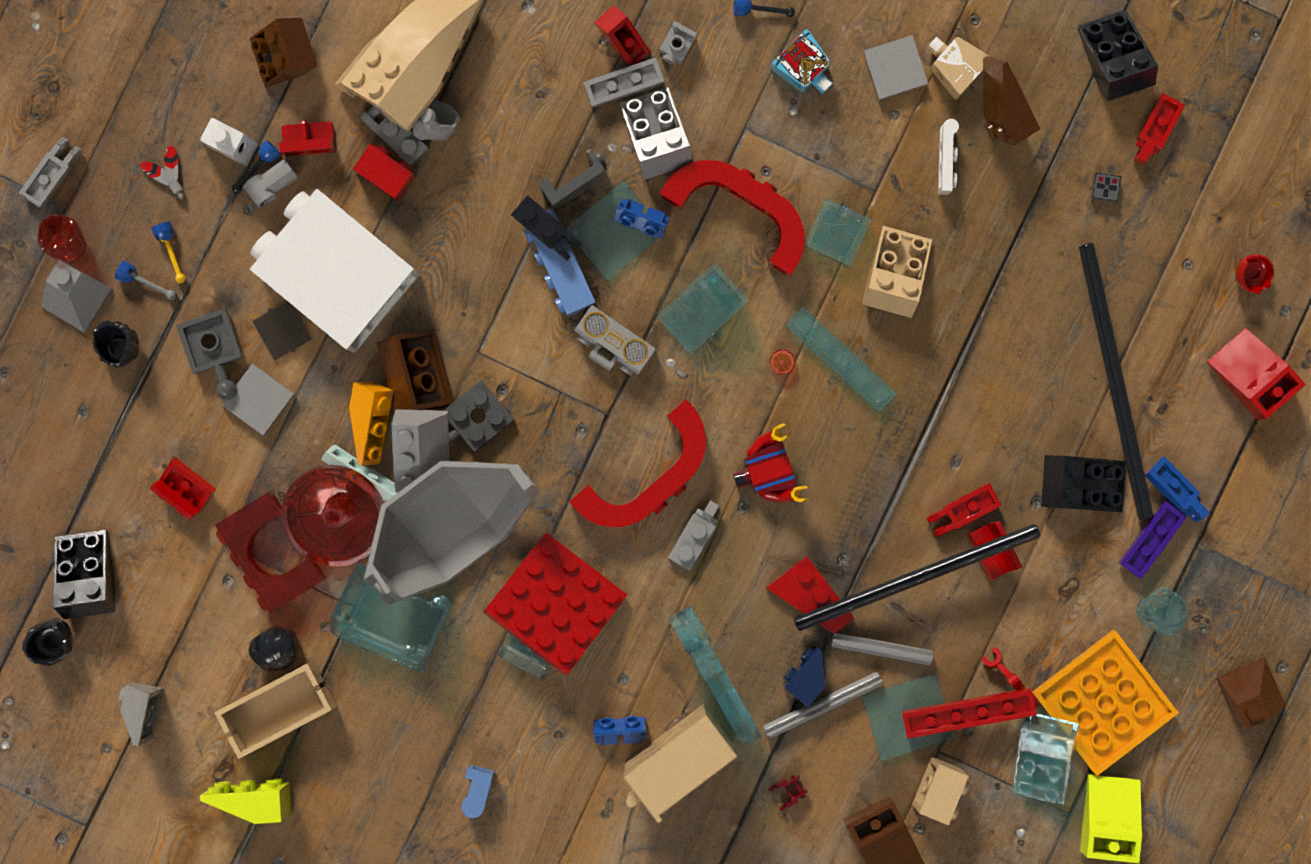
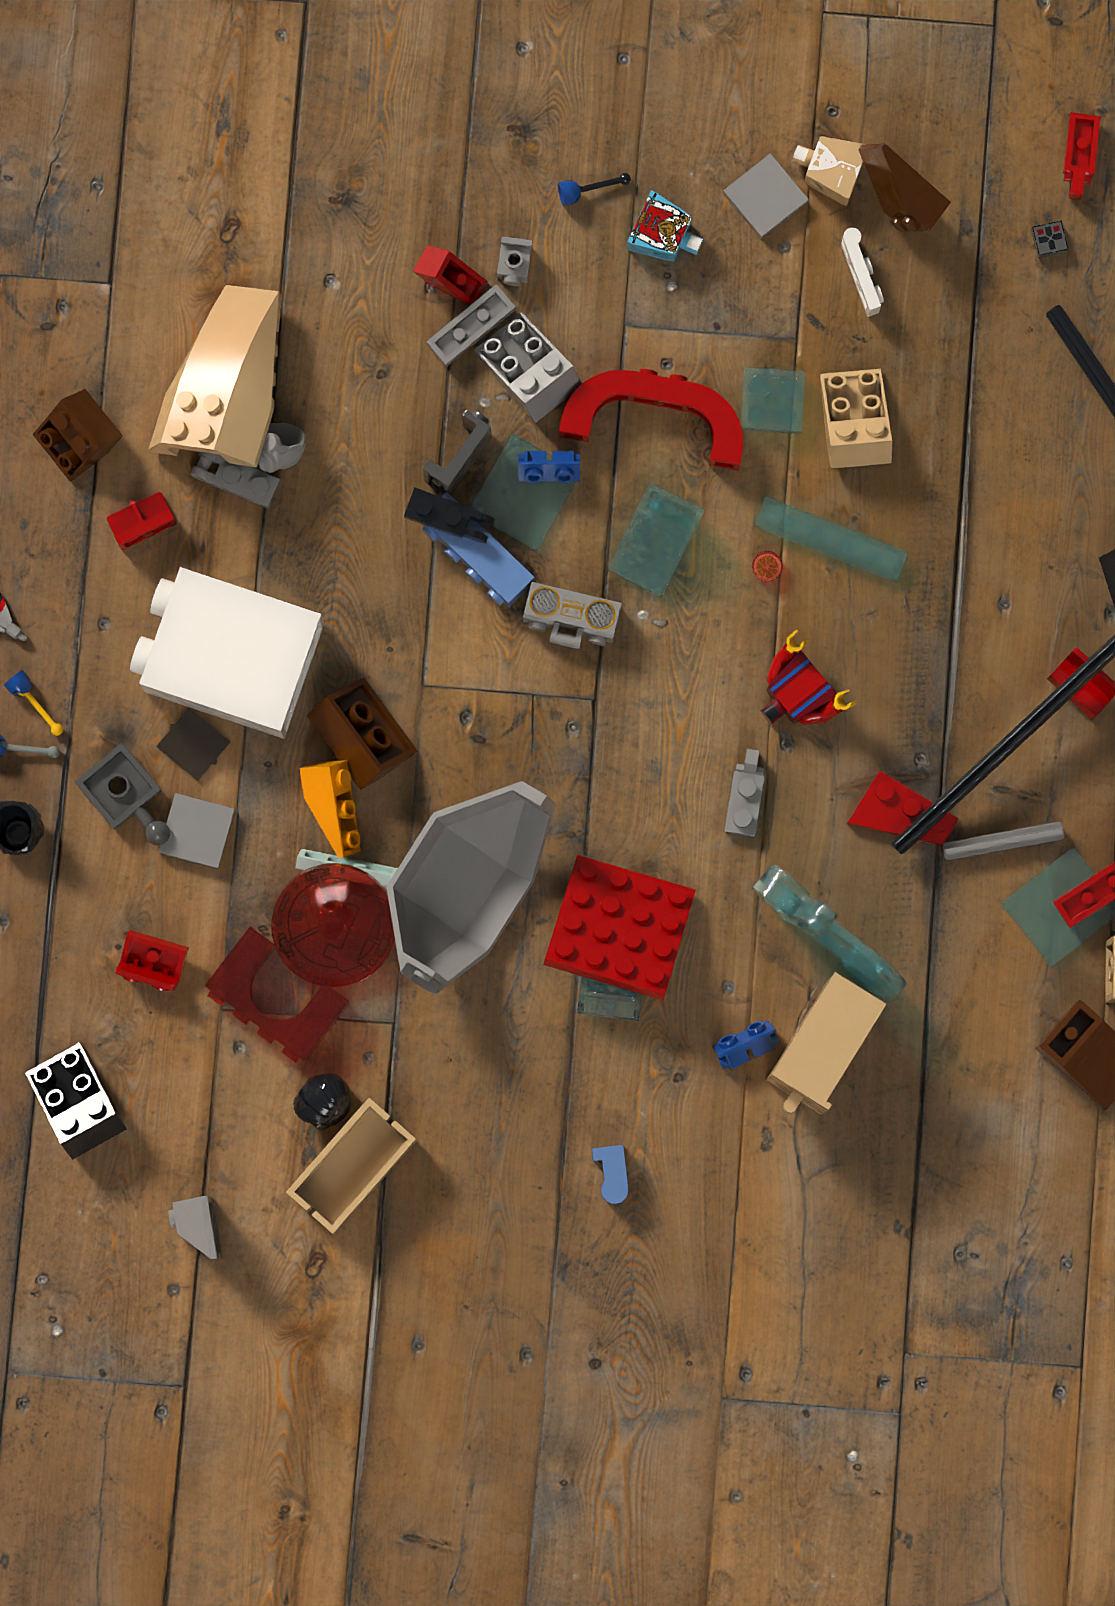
camera: 20 degrees left, 5 degrees down
black hair [22,618,73,666] -> none
white torso [200,118,259,167] -> none
neon yellow slope [200,778,291,824] -> none
hinge [232,140,281,194] -> none
light grey piece [243,159,299,208] -> none
clear light blue windscreen [330,563,453,672] -> none
red piece [353,143,416,202] -> none
light grey slope [391,410,450,493] -> none
dark grey plate [444,380,514,452] -> none
red arch [569,399,706,527] -> none
light grey axle [763,672,883,738] -> none
dark red piece [768,775,808,811] -> none
dark blue slope [783,646,825,707] -> none
red hinge [926,483,1002,537] -> none
black slope [1078,10,1158,102] -> none

